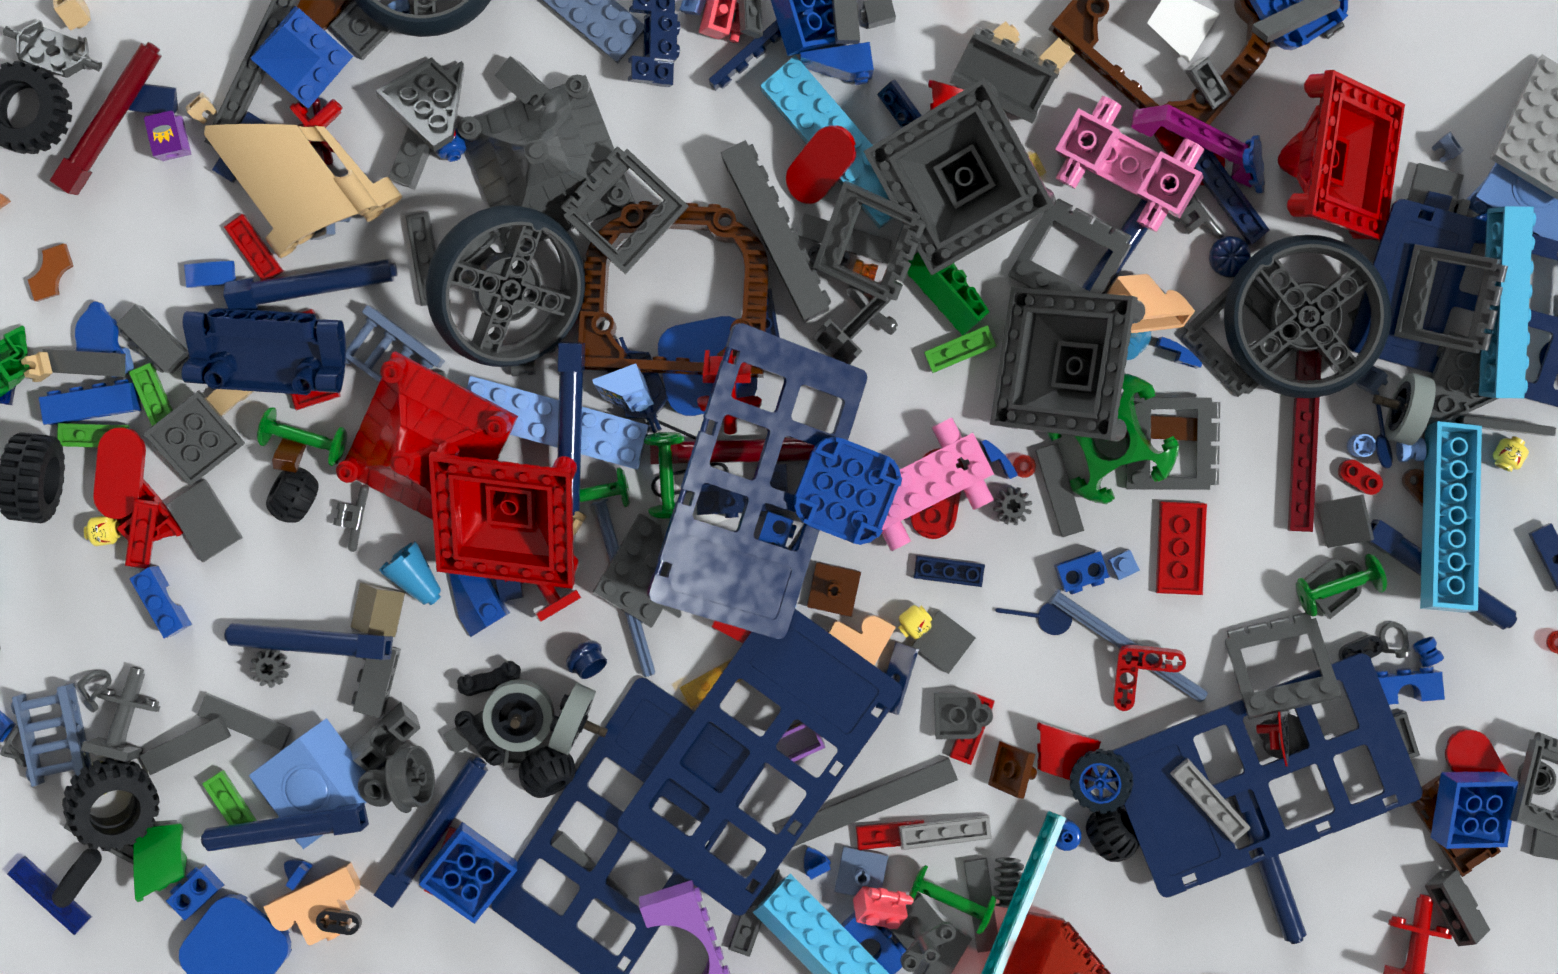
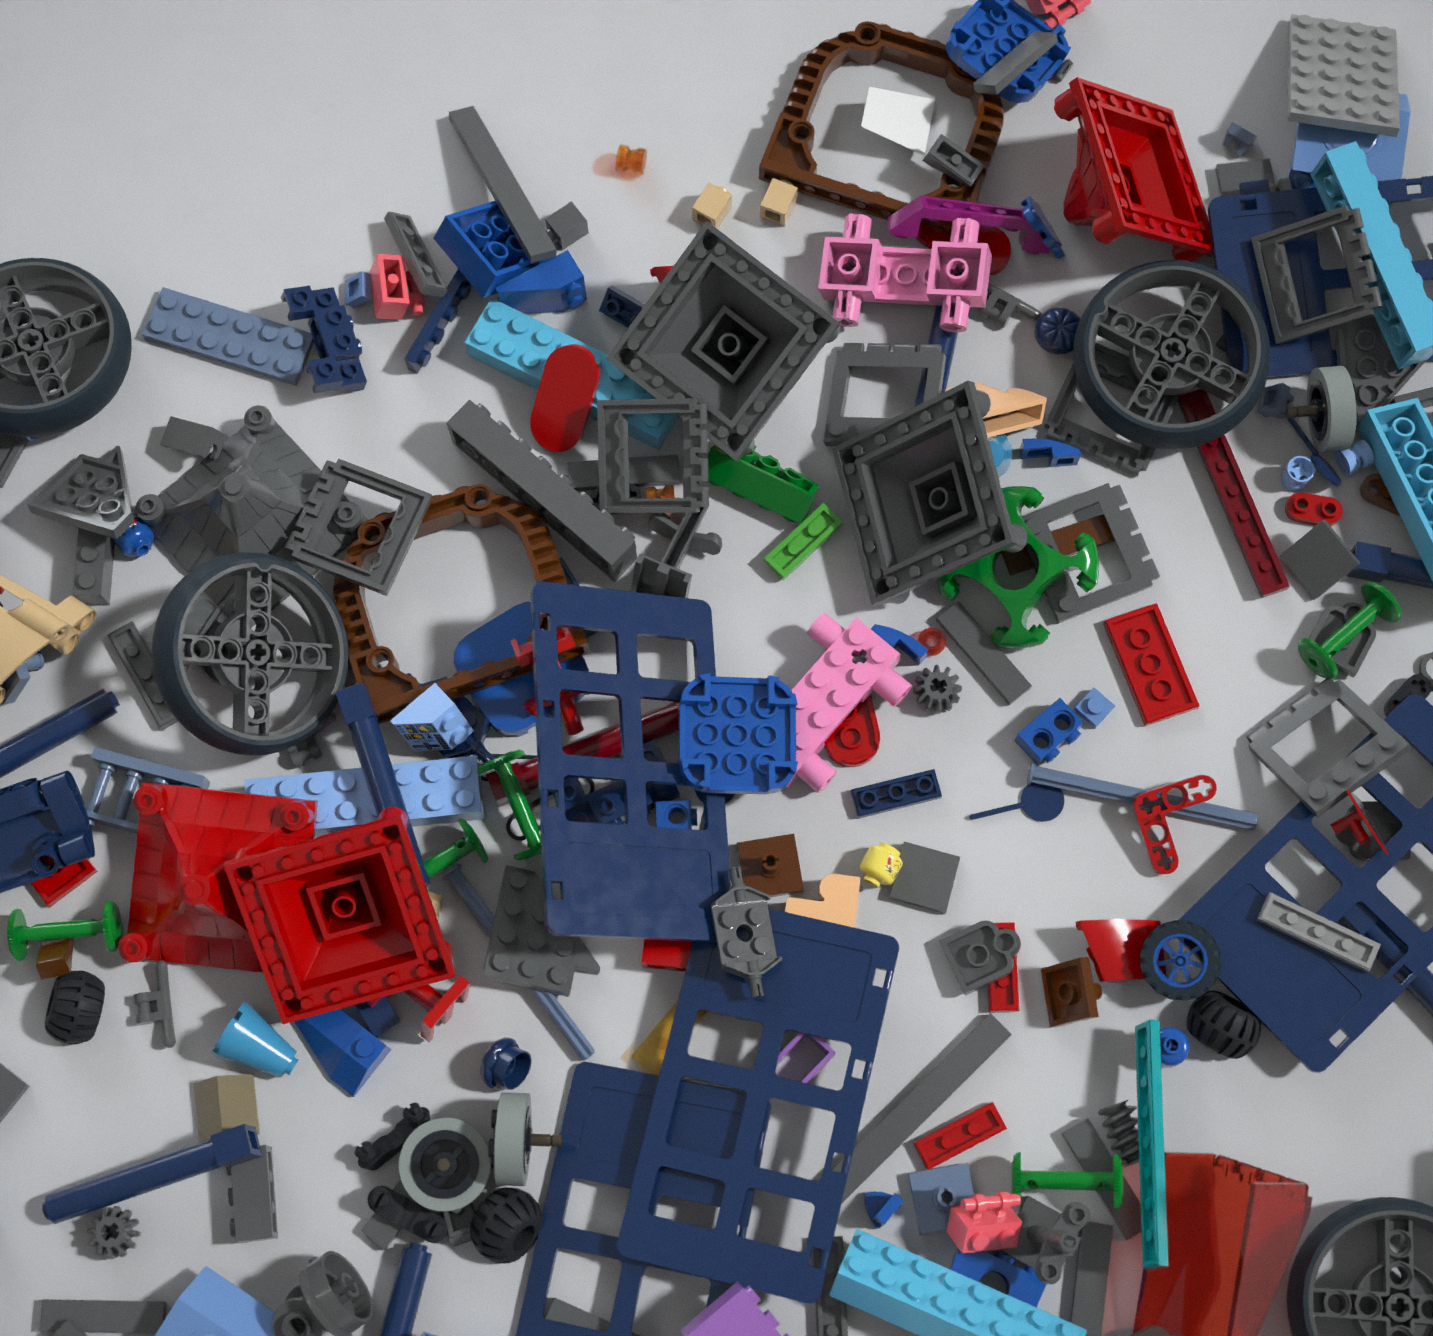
camera: 20 degrees left, 15 degrees down
dark grey arch [350,702,421,772] -> none
dark blue tile [876,642,919,715] -> none
light grey tile [899,815,992,850] -> none
dark grey panel [950,27,1059,124] -> none
dark blue plate [1194,146,1270,245] -> none
none -> dark grey plate [710,867,782,998]

